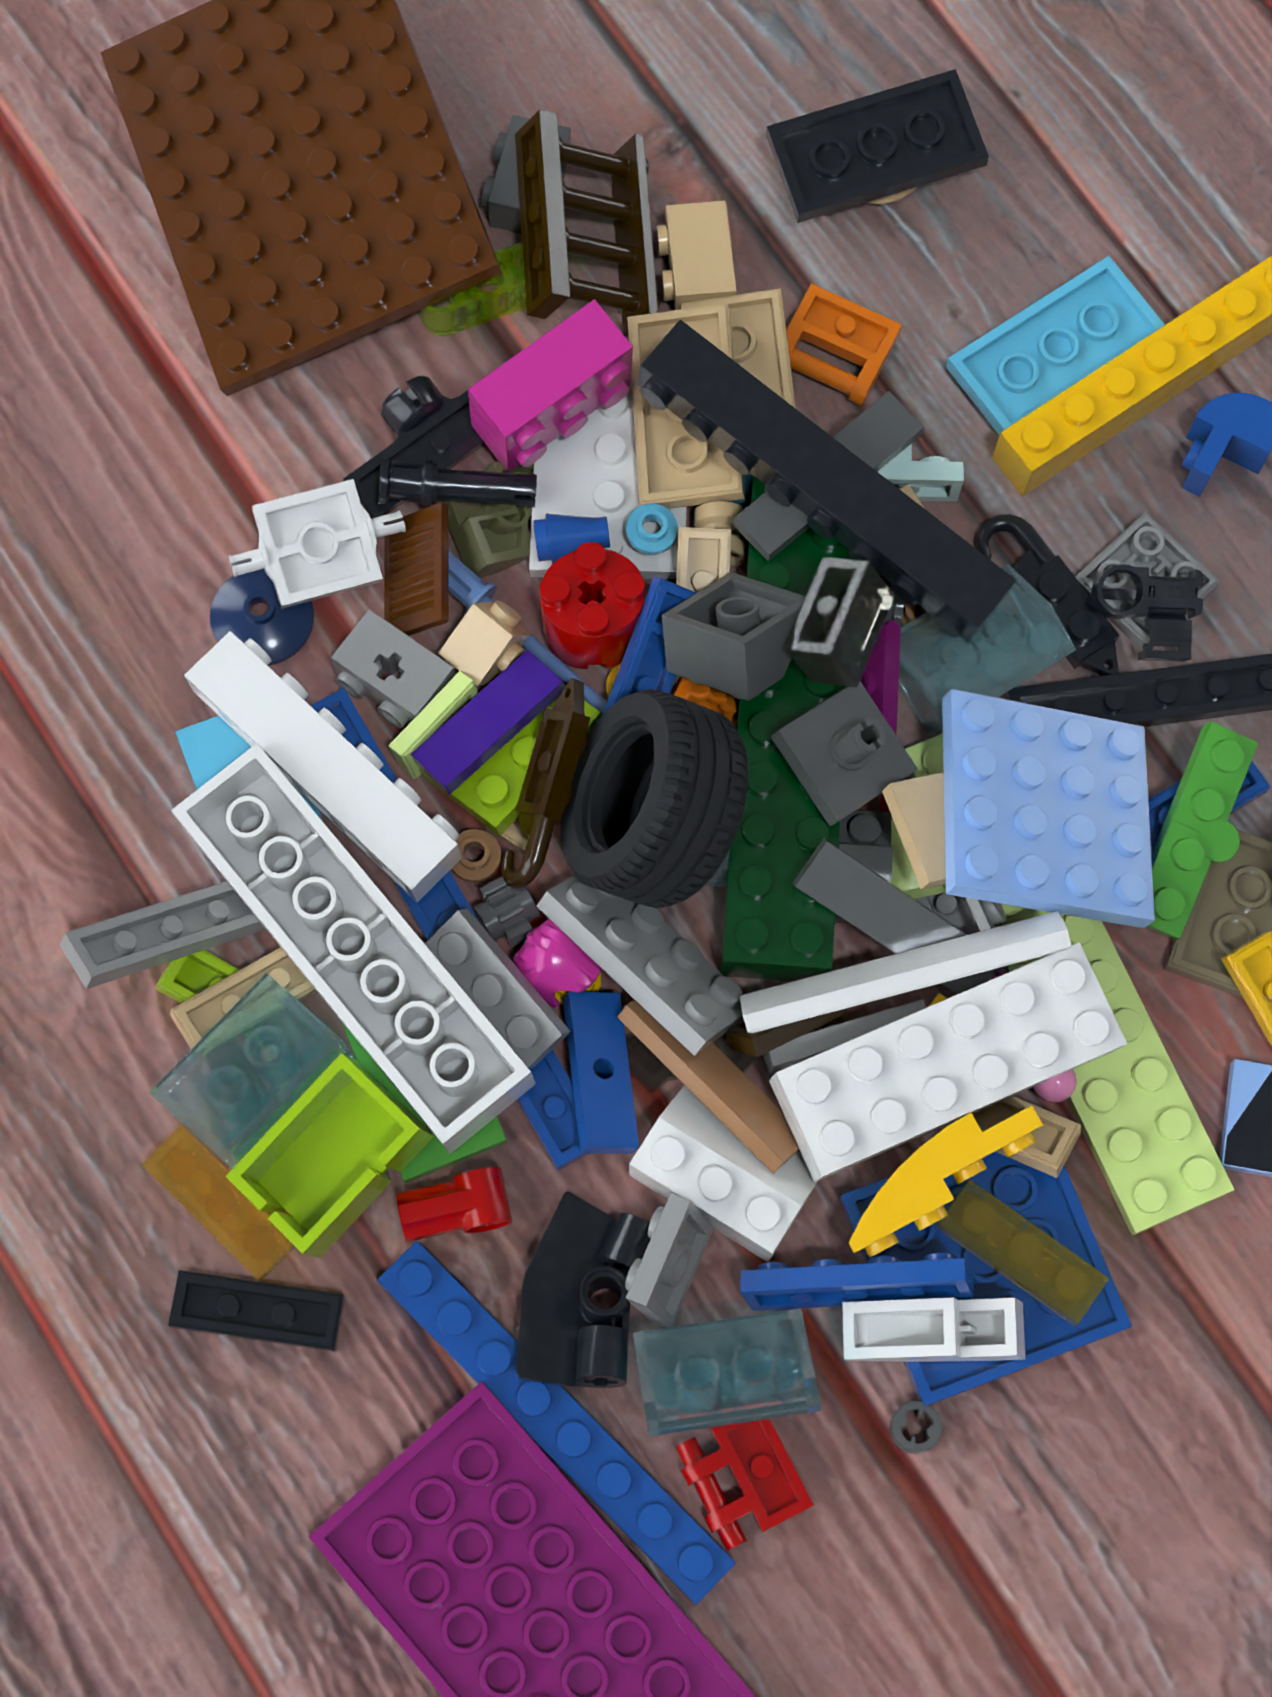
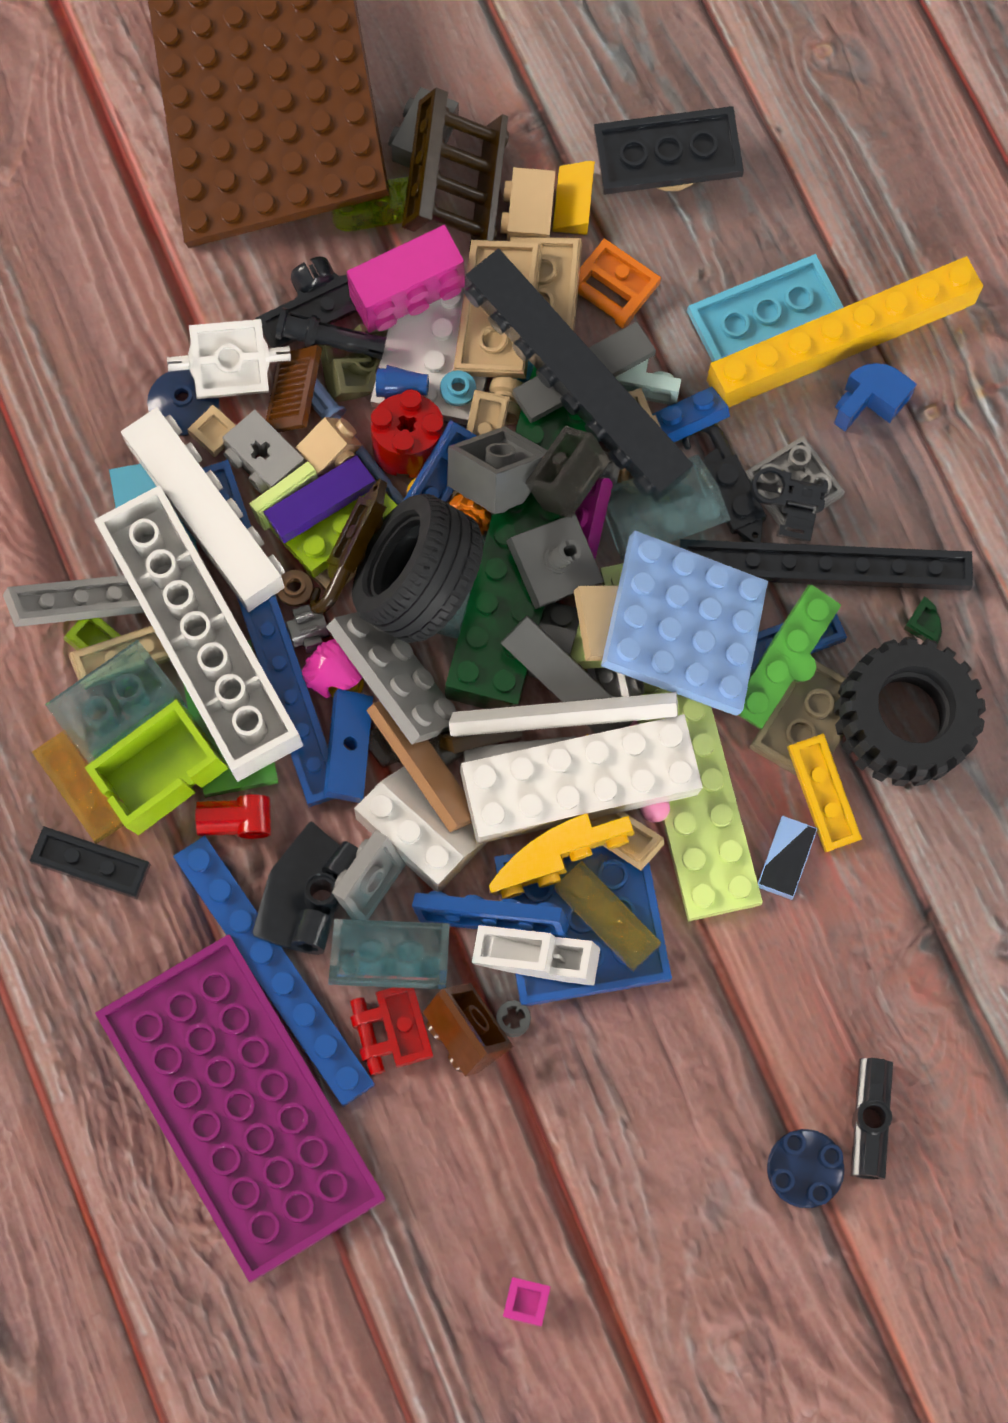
camera: 10 degrees right, 0 degrees up
light grey plate [425,908,571,1069] -> none
none -> tan plate [188,405,236,457]
none -> reddish brown slope [423,983,514,1077]
none -> yellow slope [552,161,595,235]
none -> blue plate [652,386,730,442]

